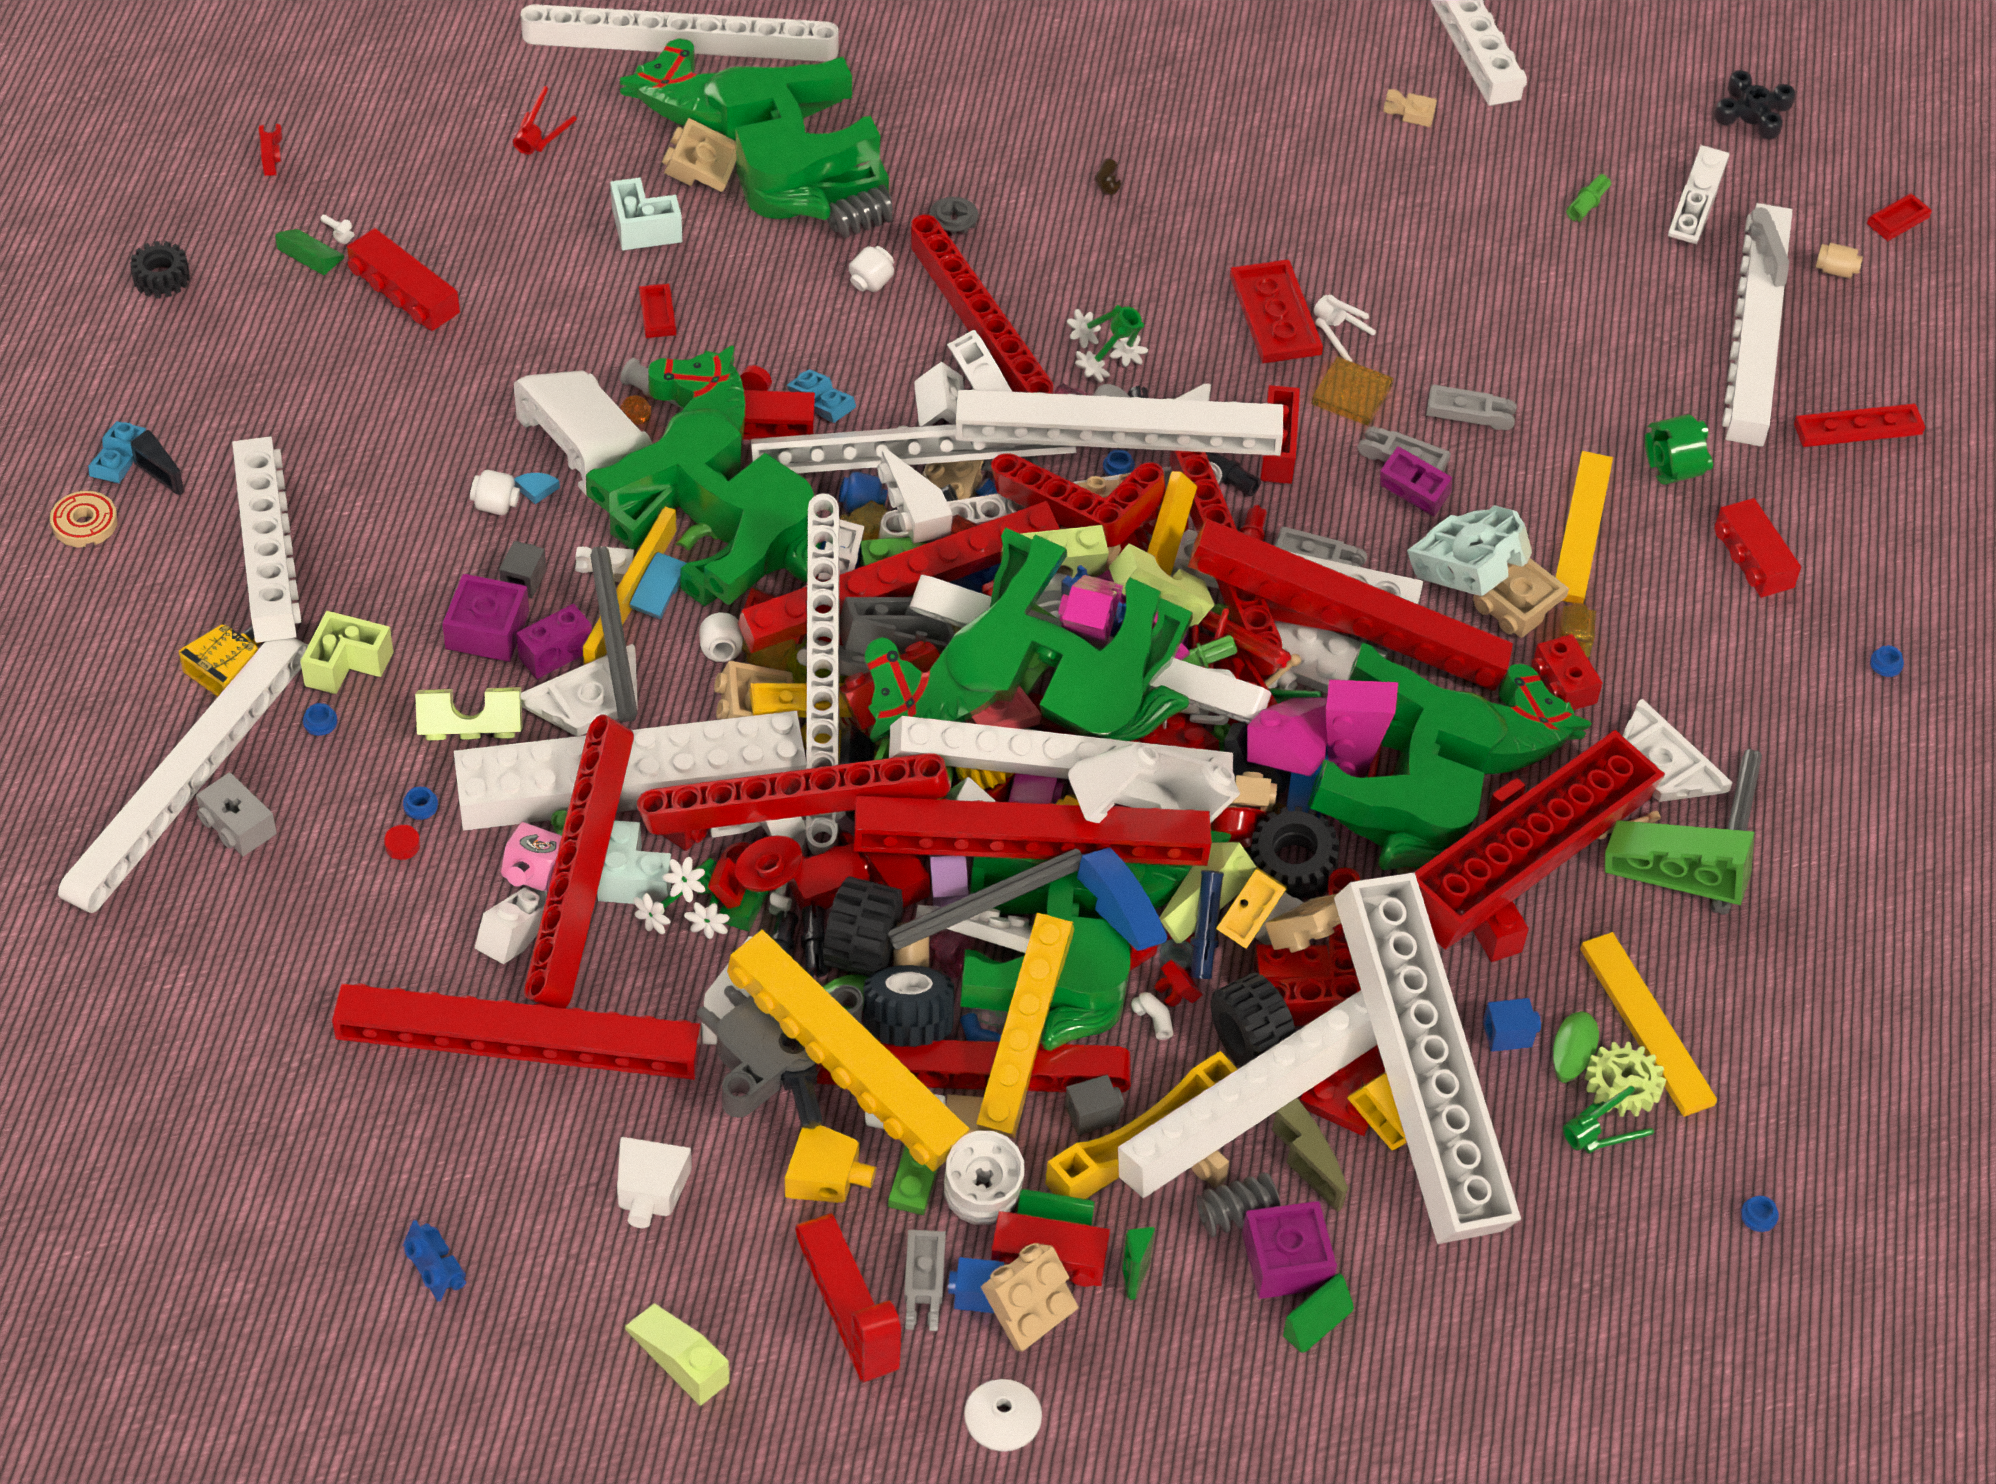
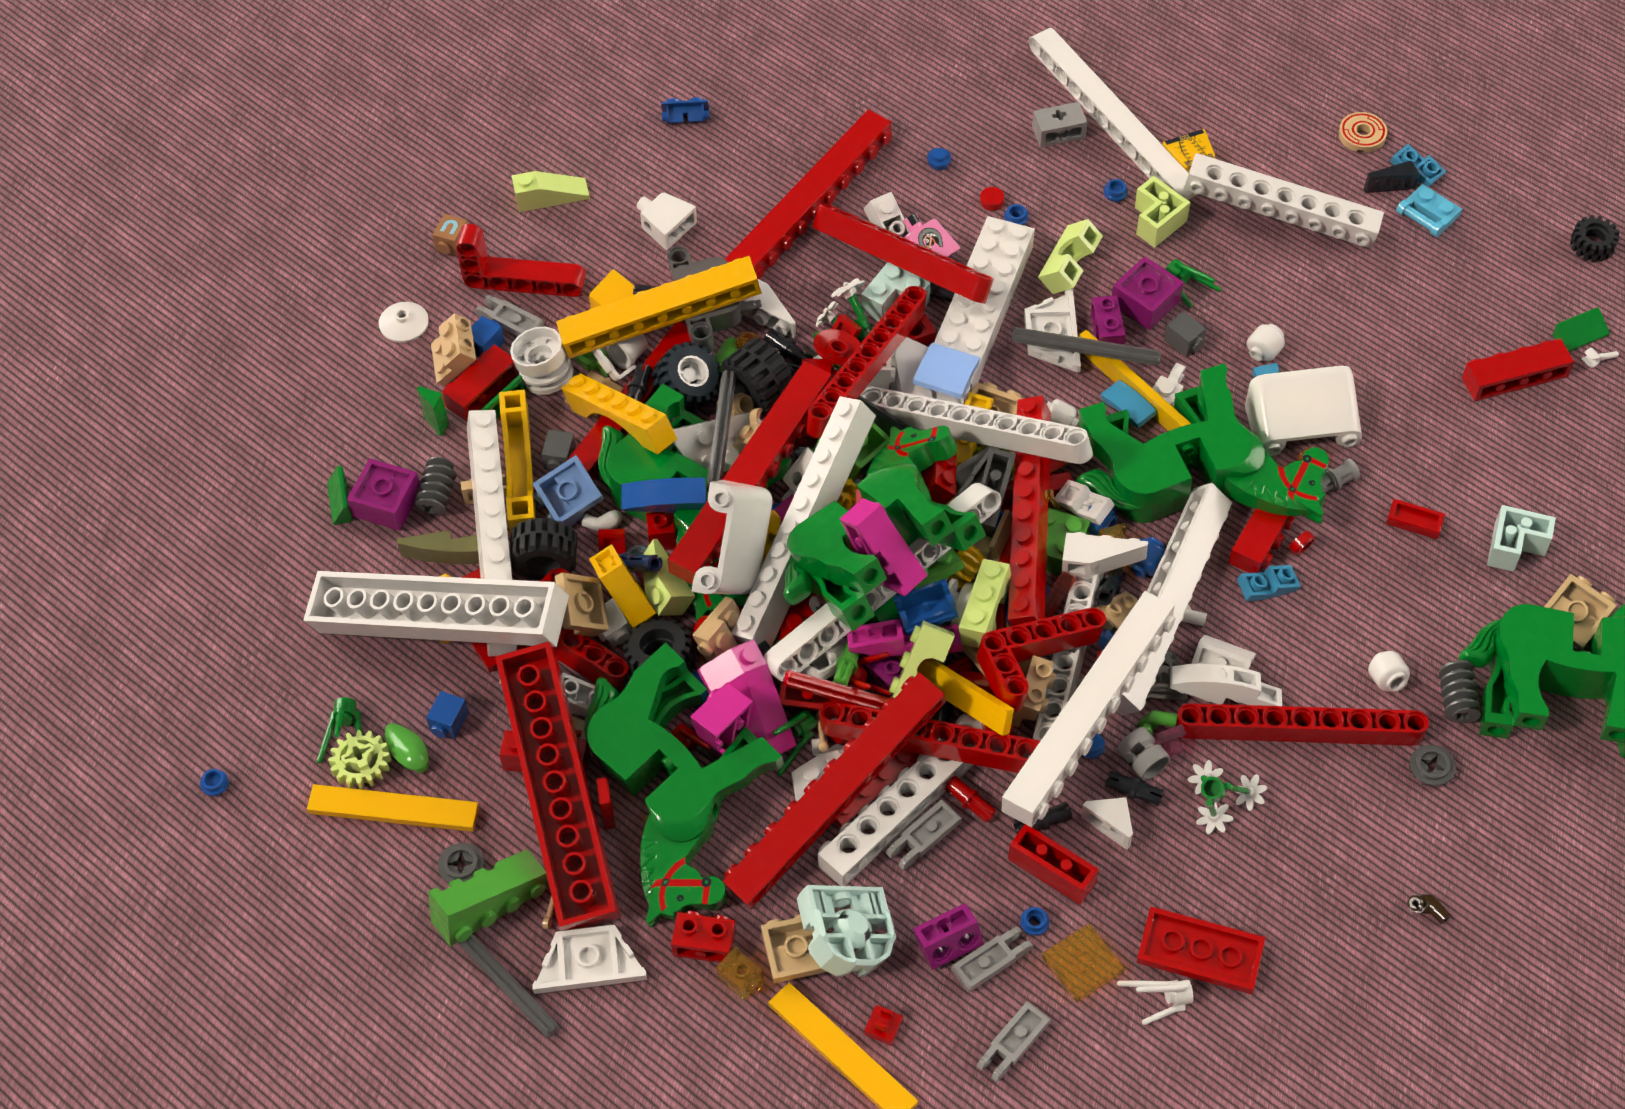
camera: 125 degrees right, 5 degrees up
none -> medium nougat brick [432,214,467,257]
none -> dark grey gear [438,843,485,884]
none -> medium blue plate [533,455,604,526]
none -> black pin [627,363,652,402]
none -> tan plate [732,408,764,452]
none -> red tile [864,1005,903,1046]
none -> light blue slope [912,343,980,399]
none -> blue plate [927,148,951,170]
none -> blue plate [1020,907,1049,936]
none -> green plant [1166,259,1221,308]
none -> medium azure plate [1396,184,1462,237]

